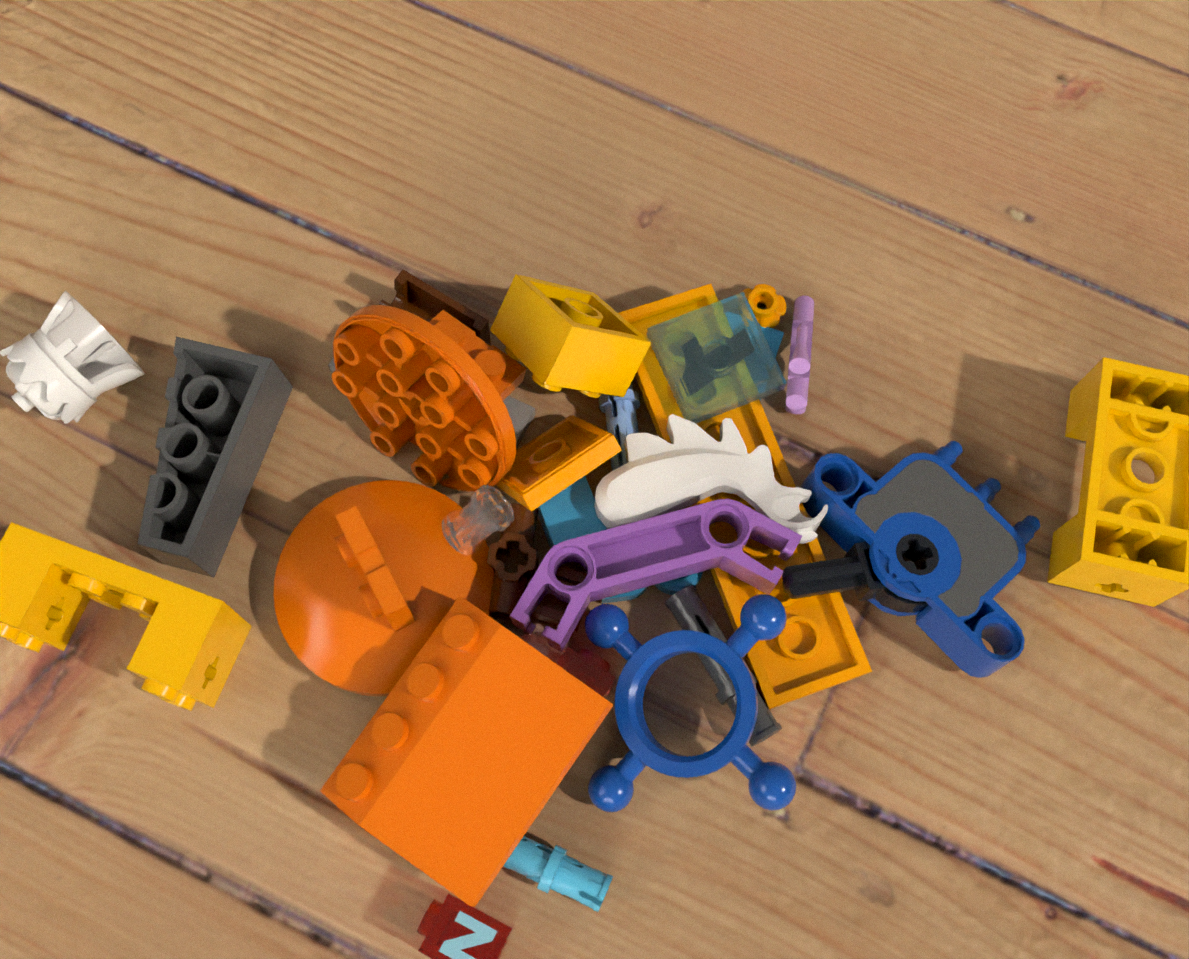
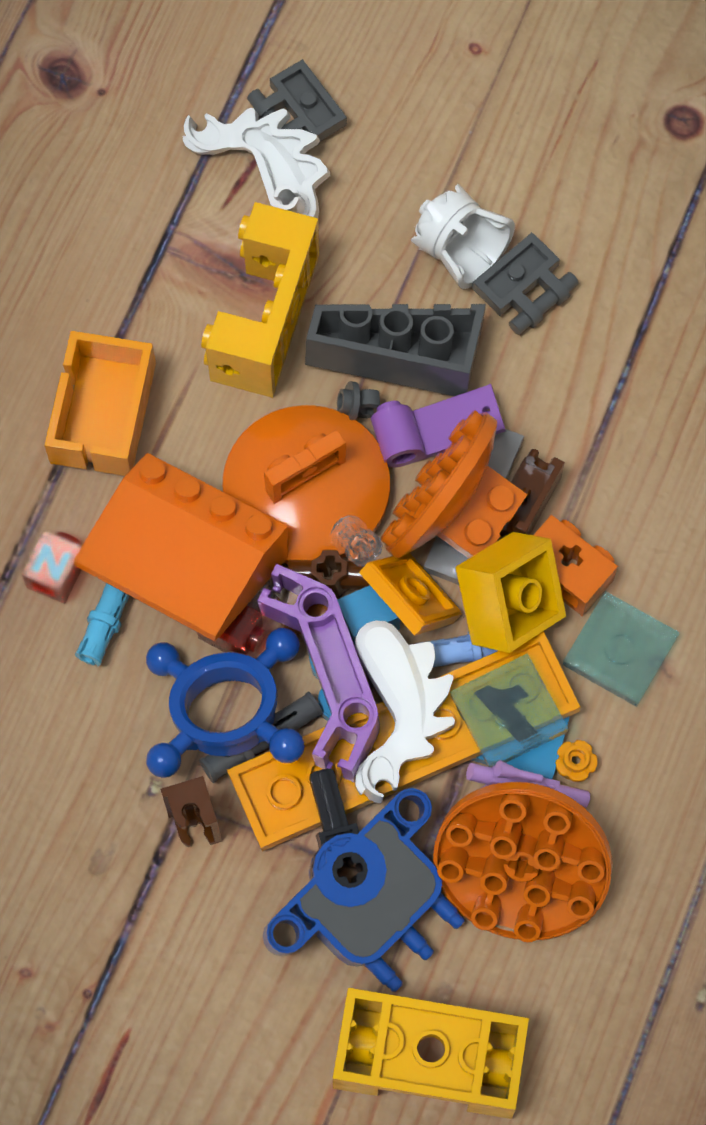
camera: 90 degrees right, 0 degrees up
none -> light orange piece [44,331,156,476]
none -> reddish brown hinge [160,776,222,847]
none -> dark grey plate [337,381,380,420]
none -> medium lavender door [371,384,506,468]
none -> orange bracket [433,782,613,942]
none -> dark grey plate [472,232,579,335]
none -> orange brick [533,514,618,617]
none -> clear light blue tile [562,591,679,707]

